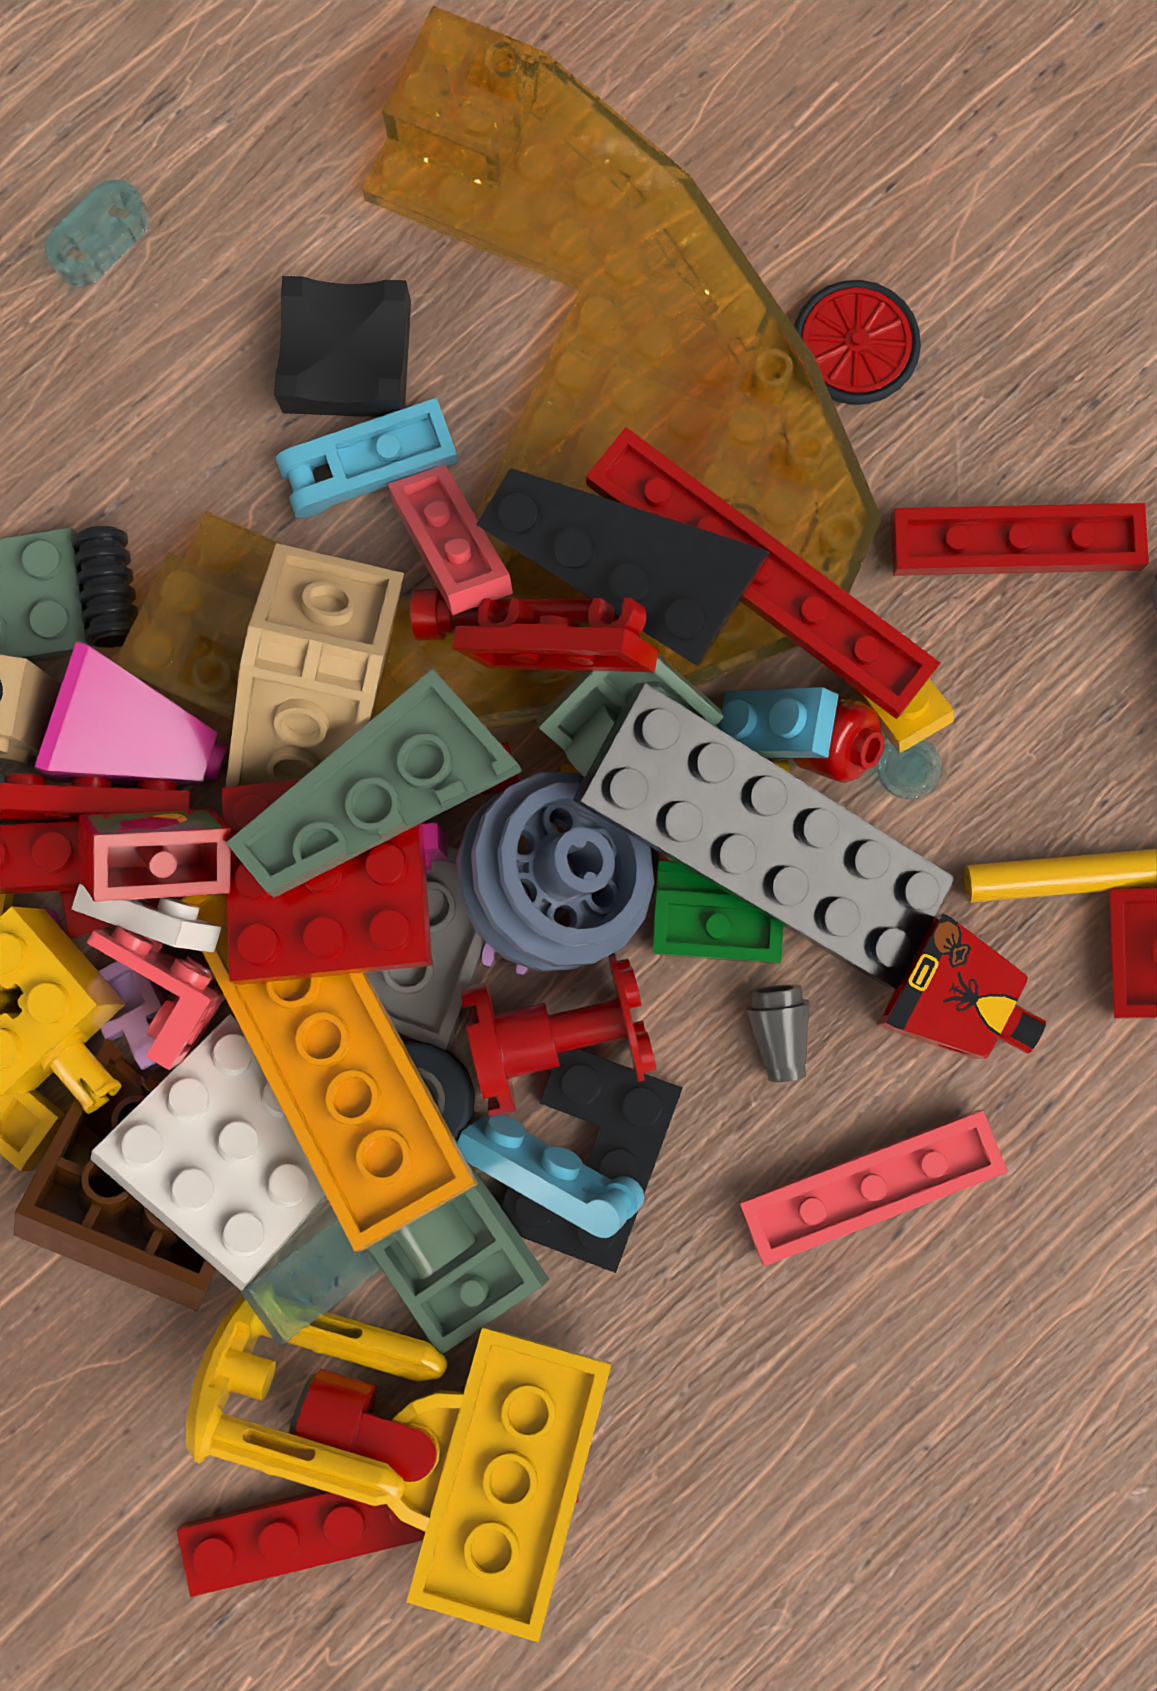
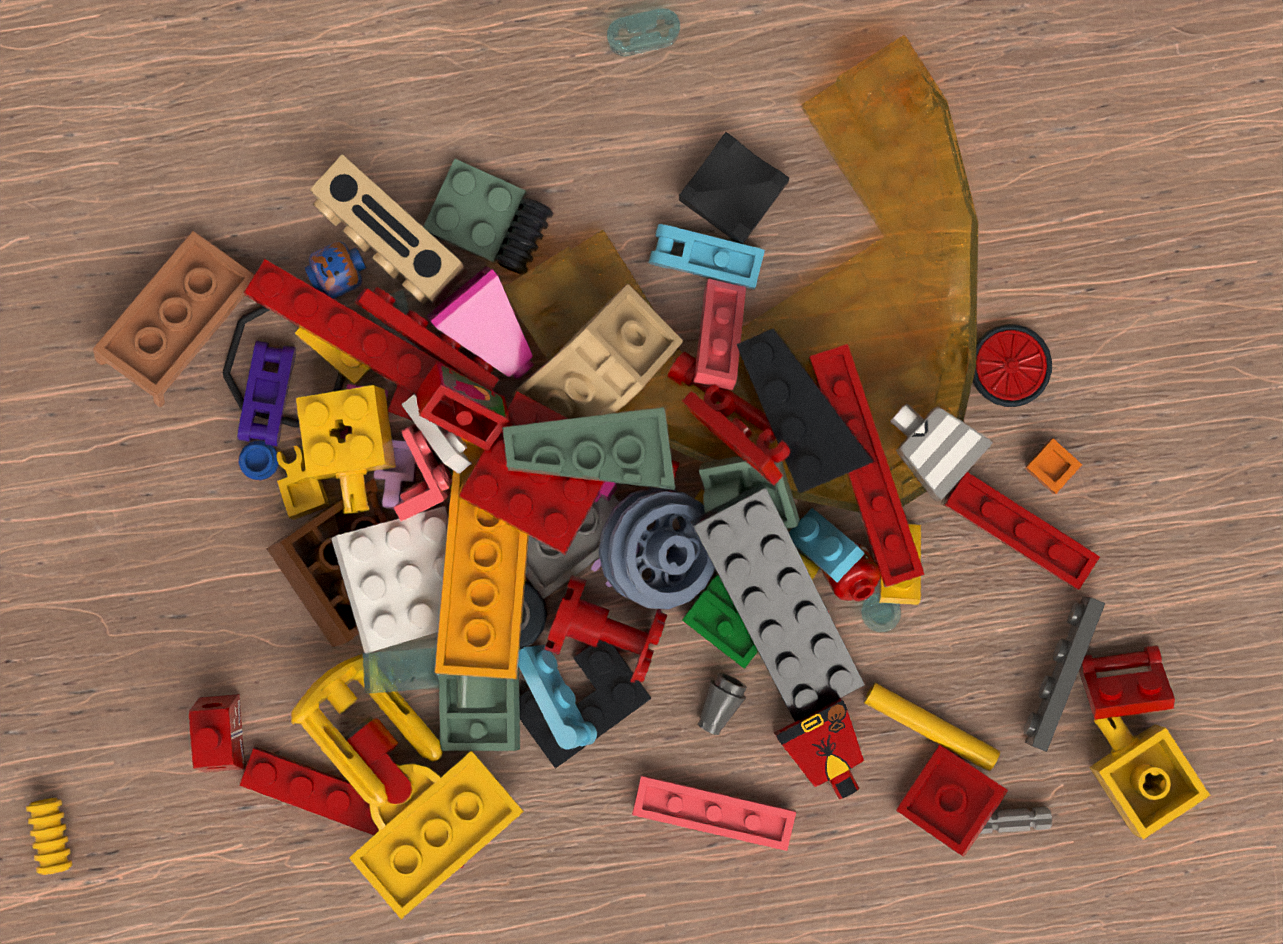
camera: 25 degrees right, 5 degrees up
none -> red torso [189,694,245,773]
none -> torso [890,403,993,501]
none -> orange plate [1025,438,1083,494]

